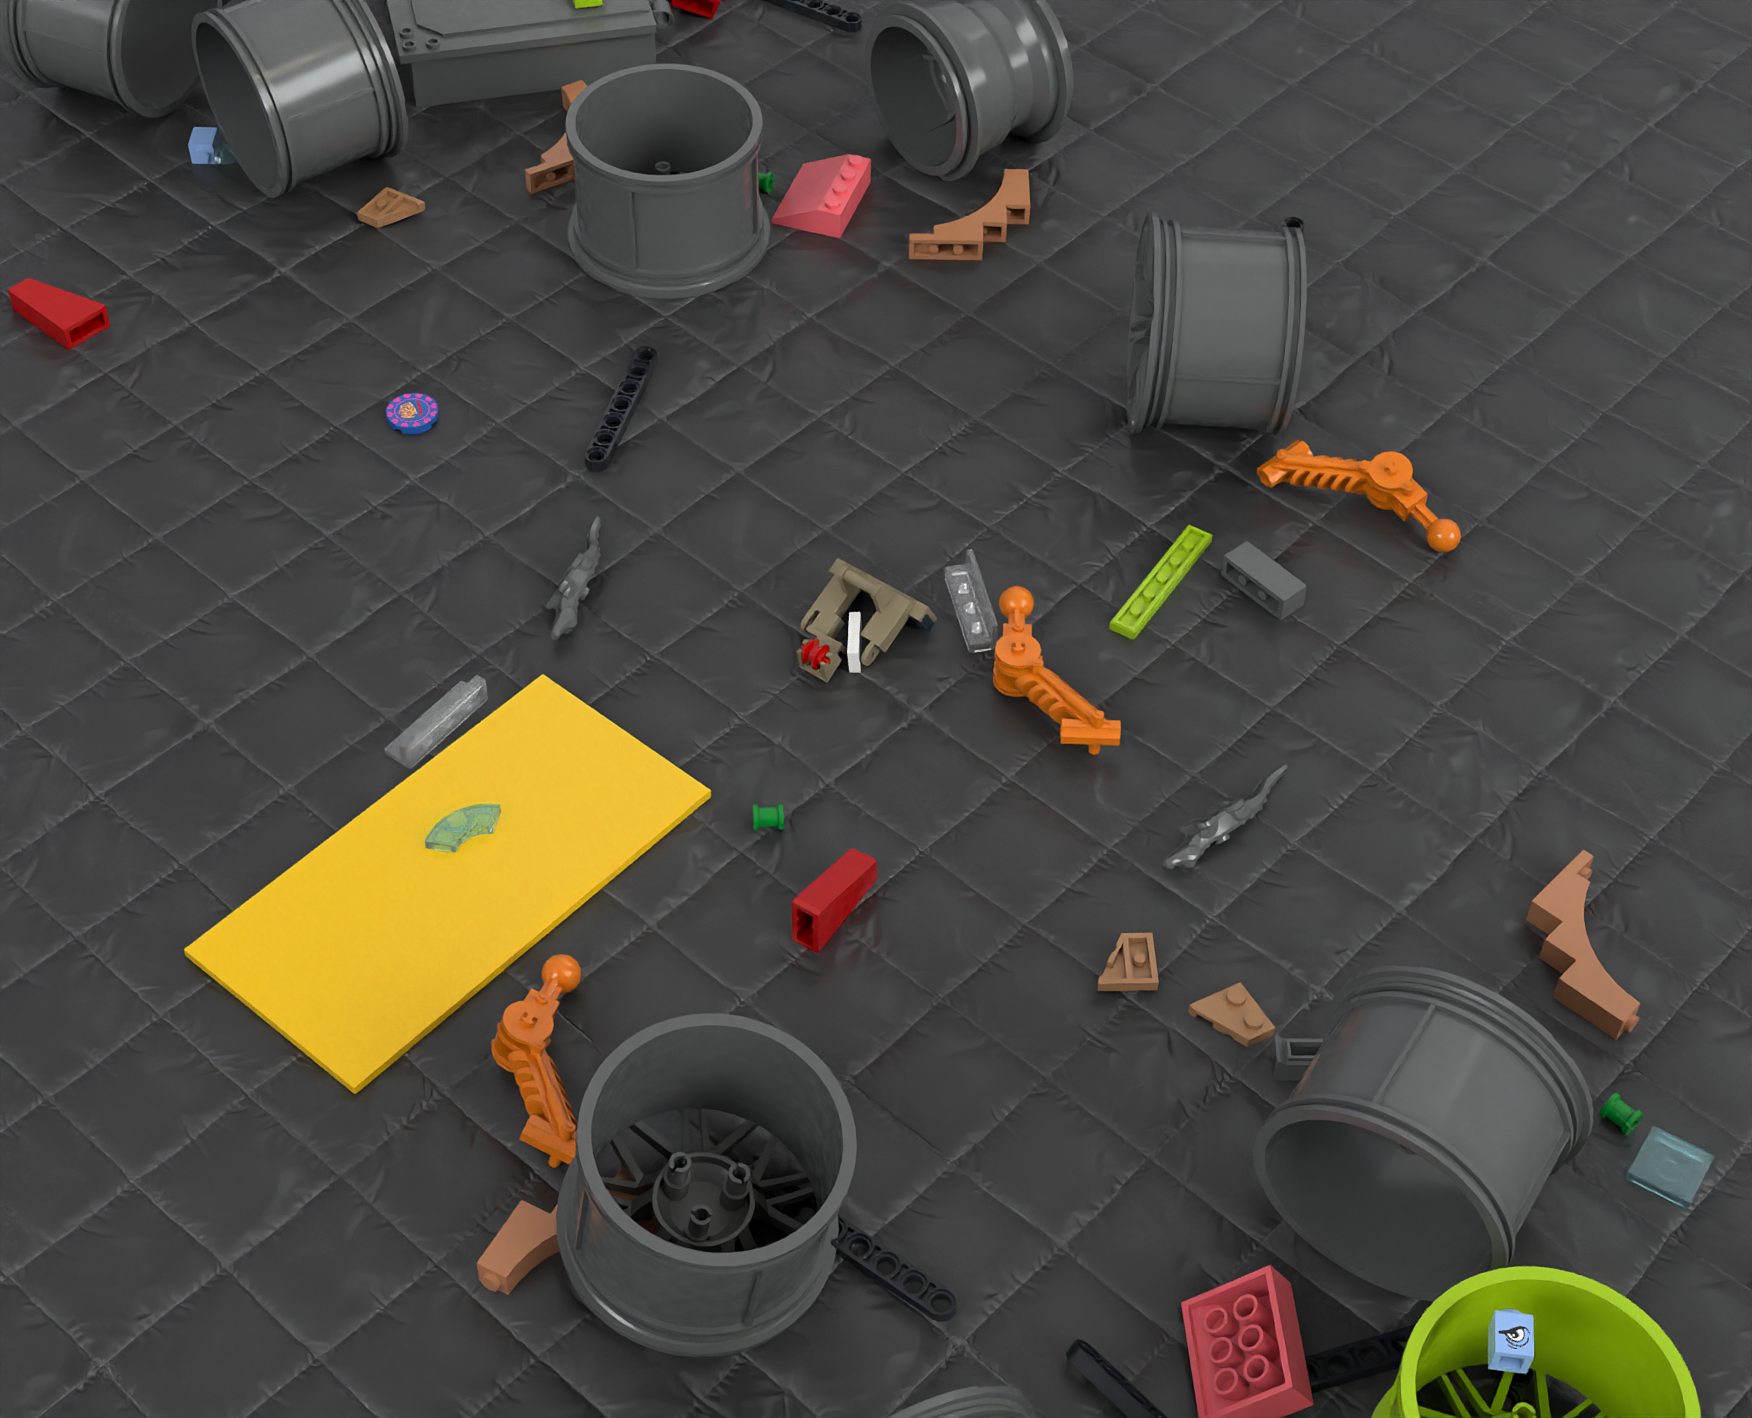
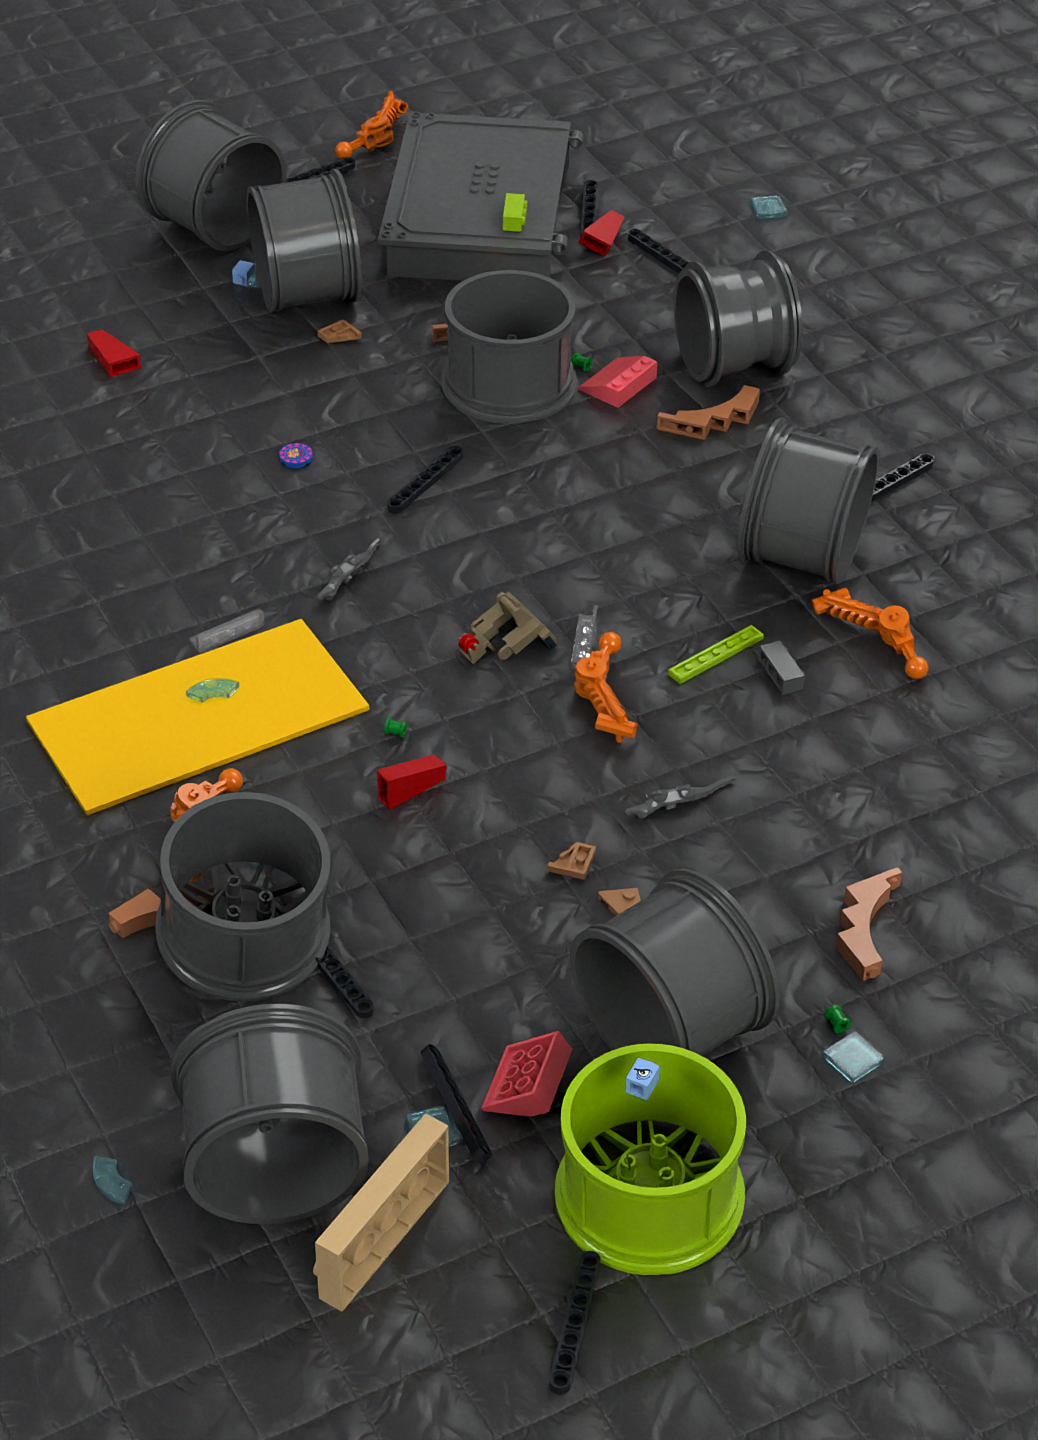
camera: 20 degrees right, 5 degrees down
white tile [847,612,863,673] -> none

